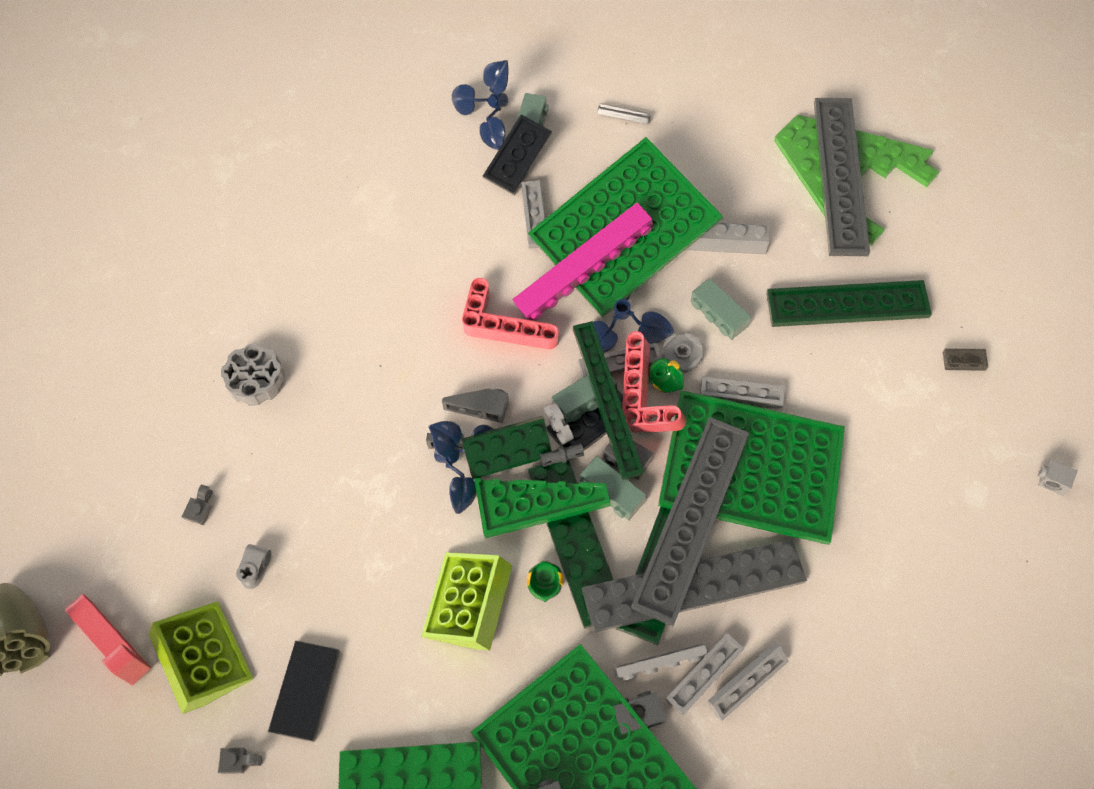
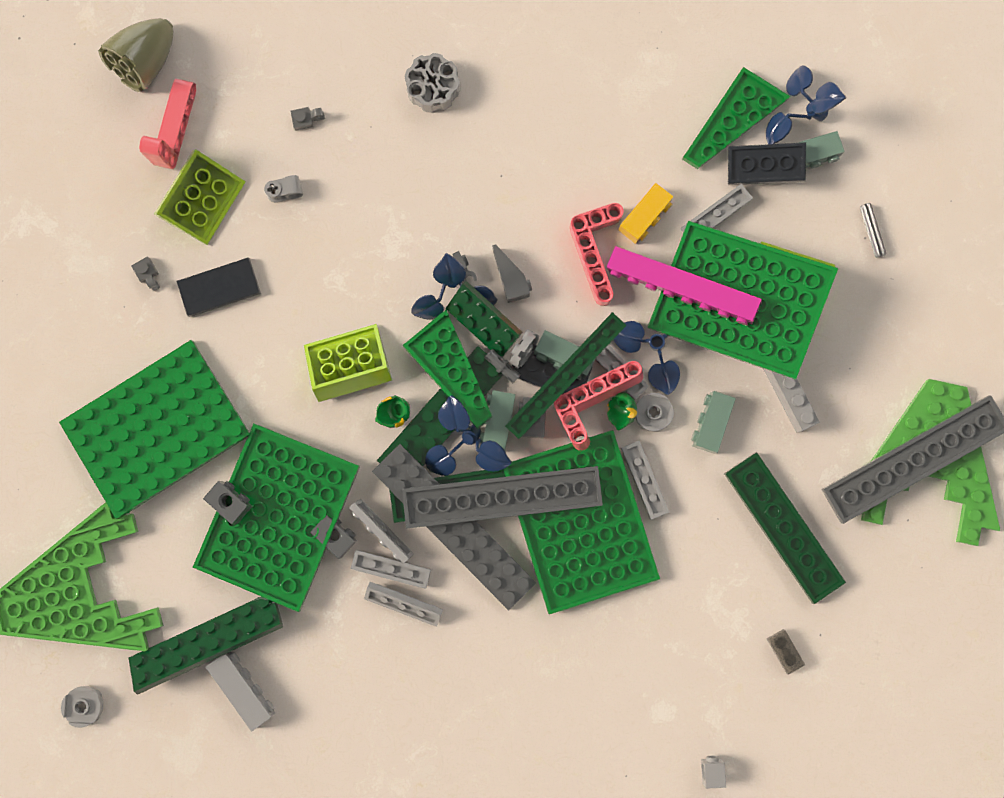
camera: 60 degrees right, 20 degrees up
none -> dark blue plant [425,395,512,476]
none -> yellow brick [618,183,673,244]
none -> green wing [682,67,791,169]

